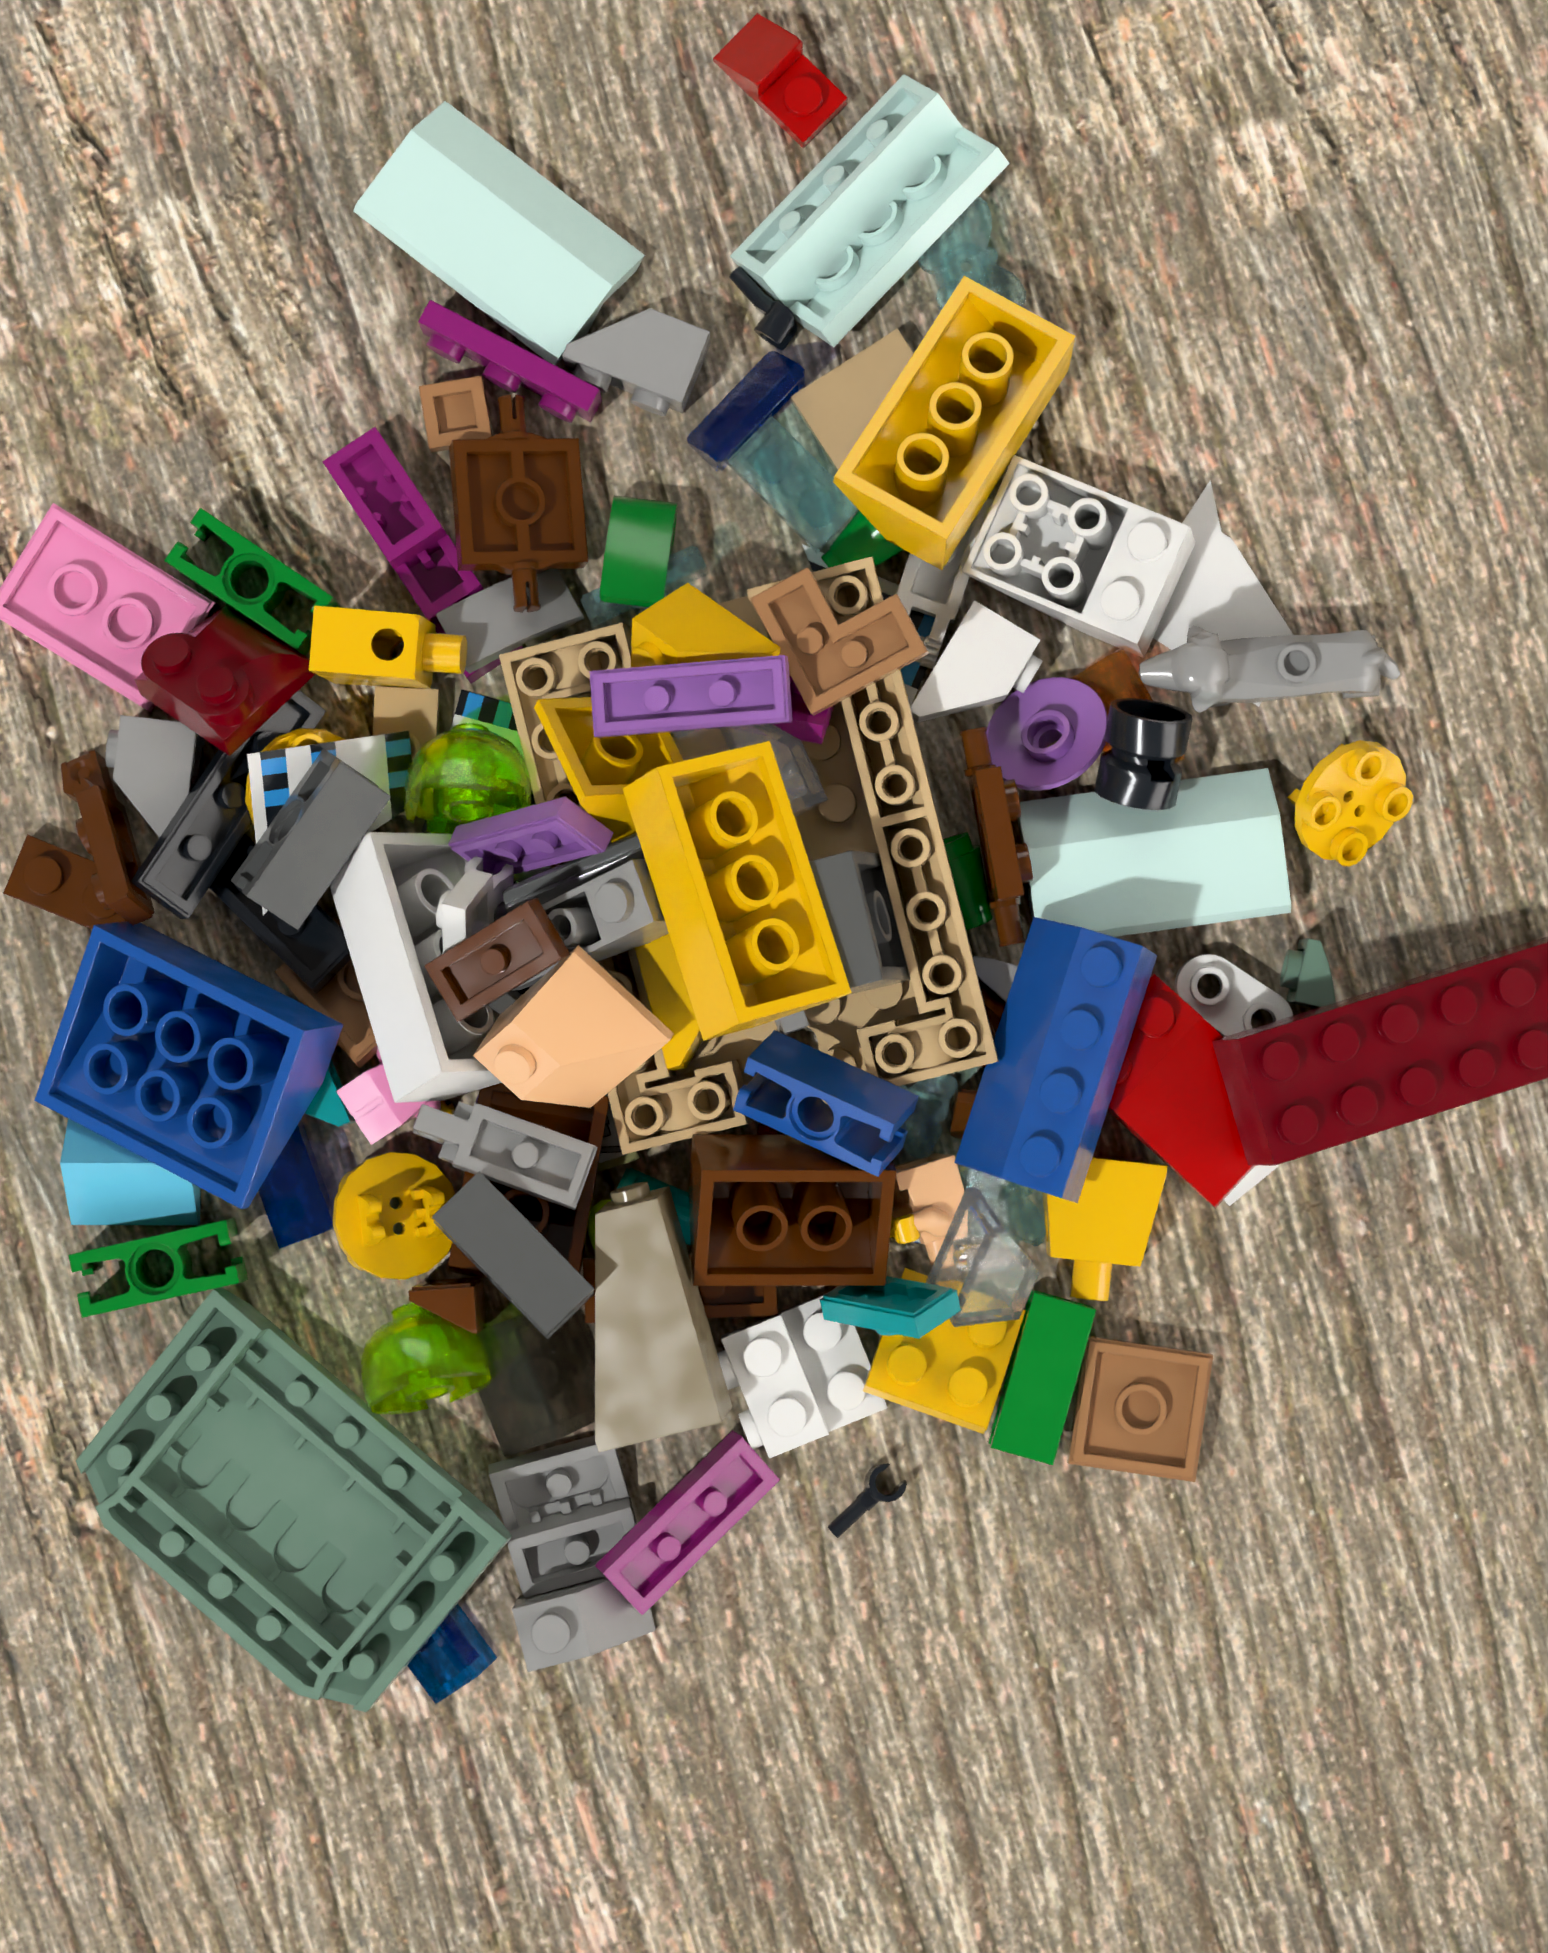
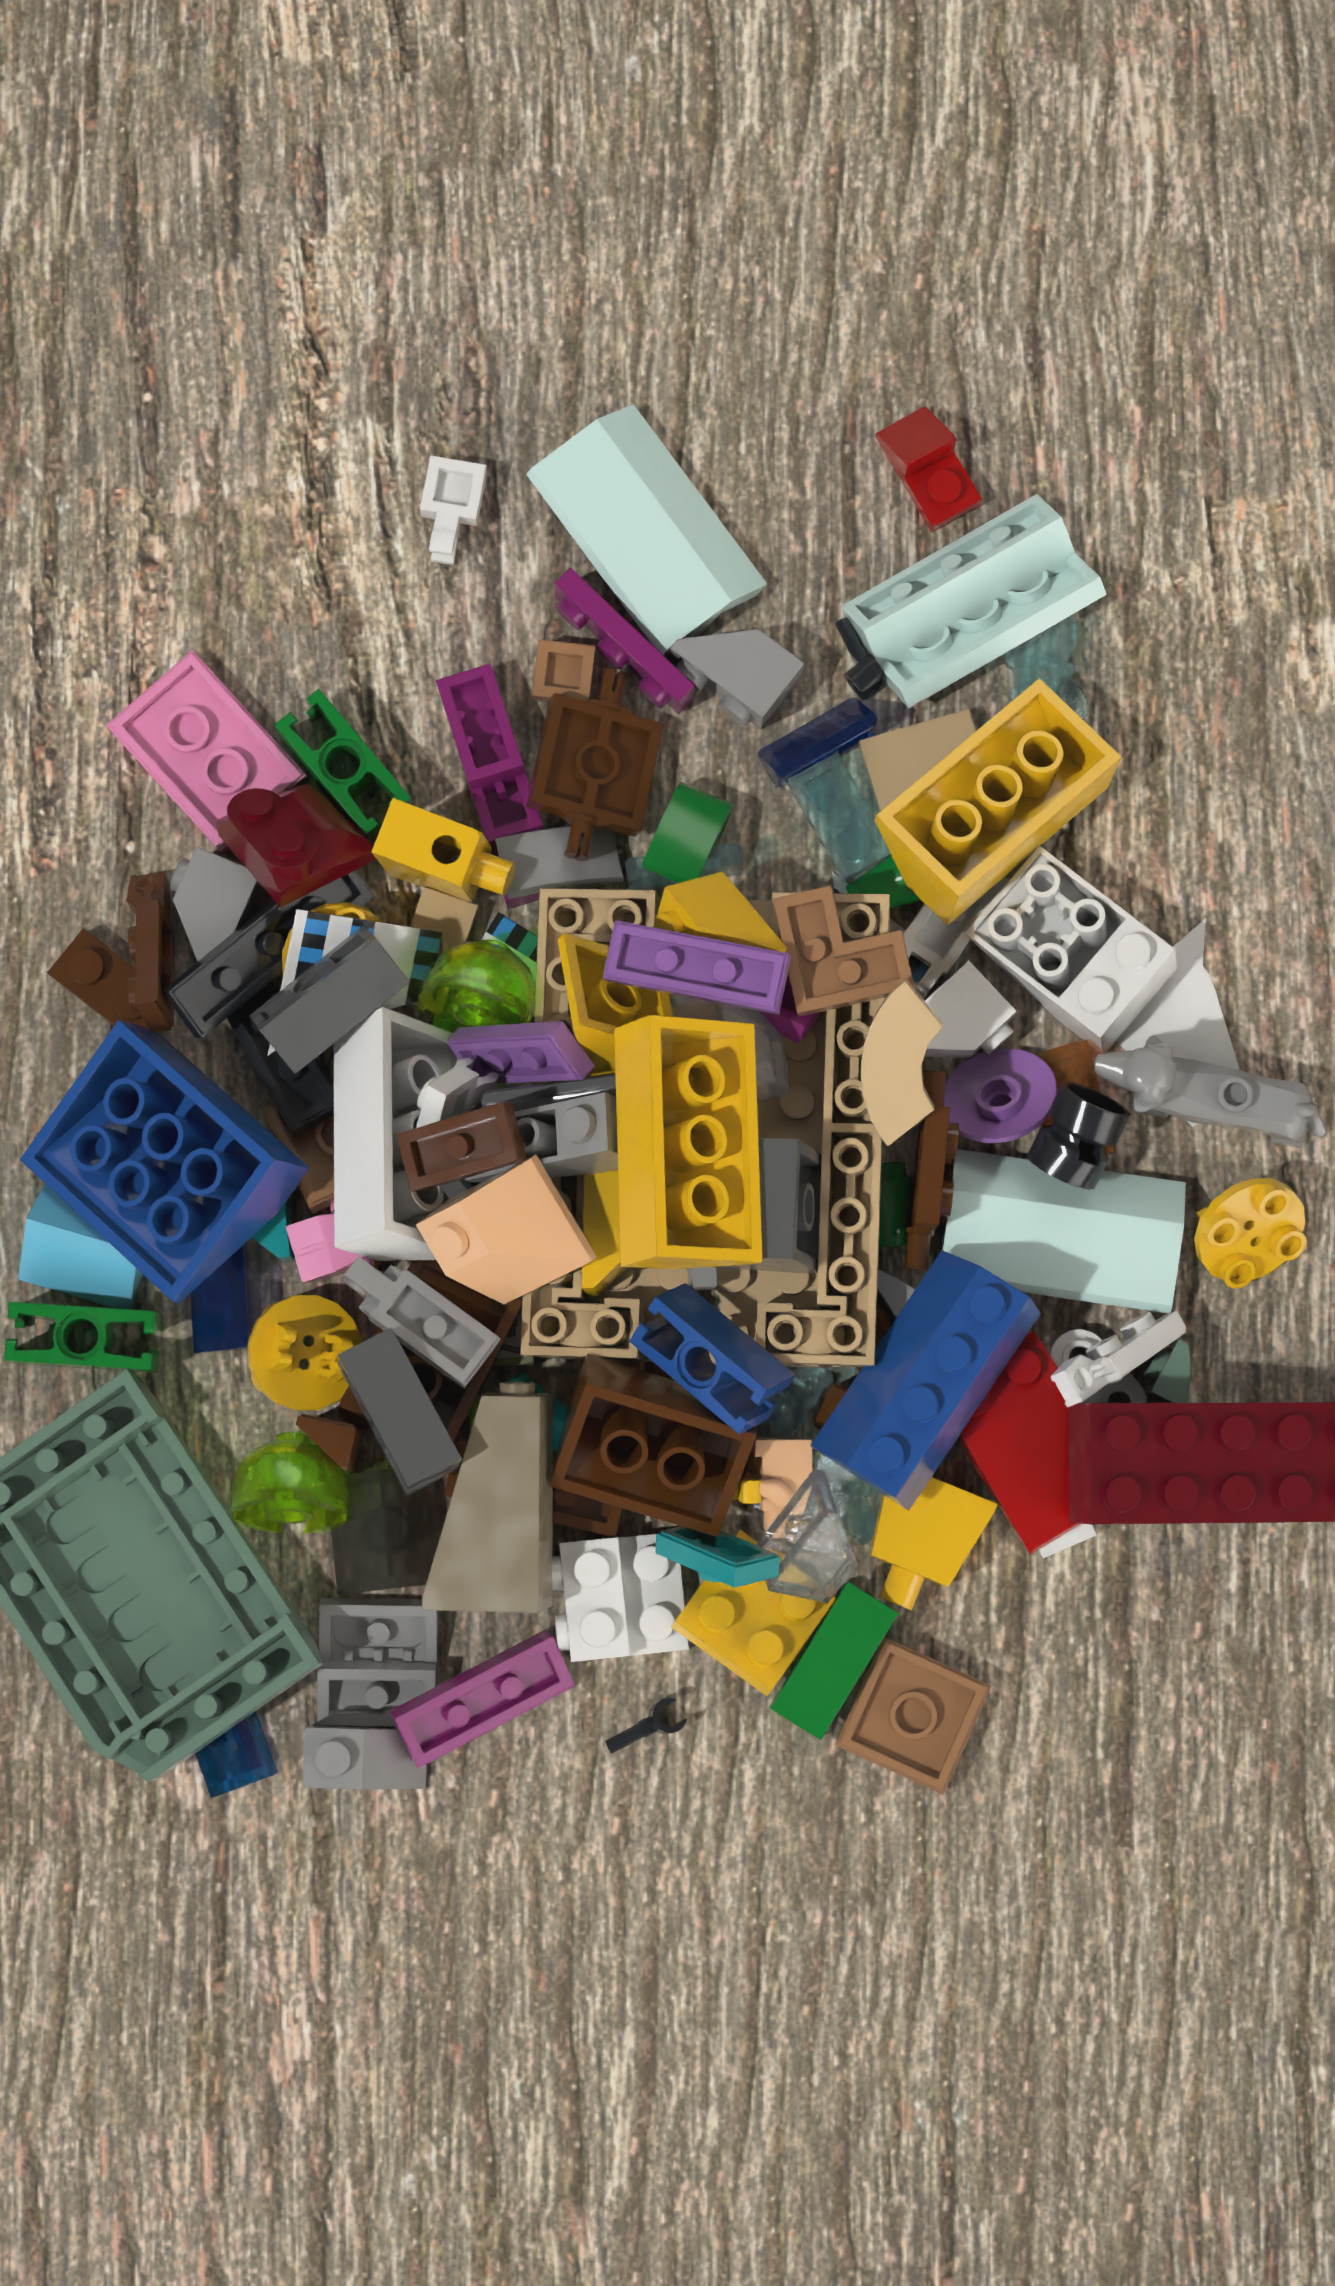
camera: 15 degrees right, 5 degrees down
none -> white plate [420,455,487,565]
none -> tan tile [861,978,943,1146]
none -> white hinge [1050,1310,1187,1408]

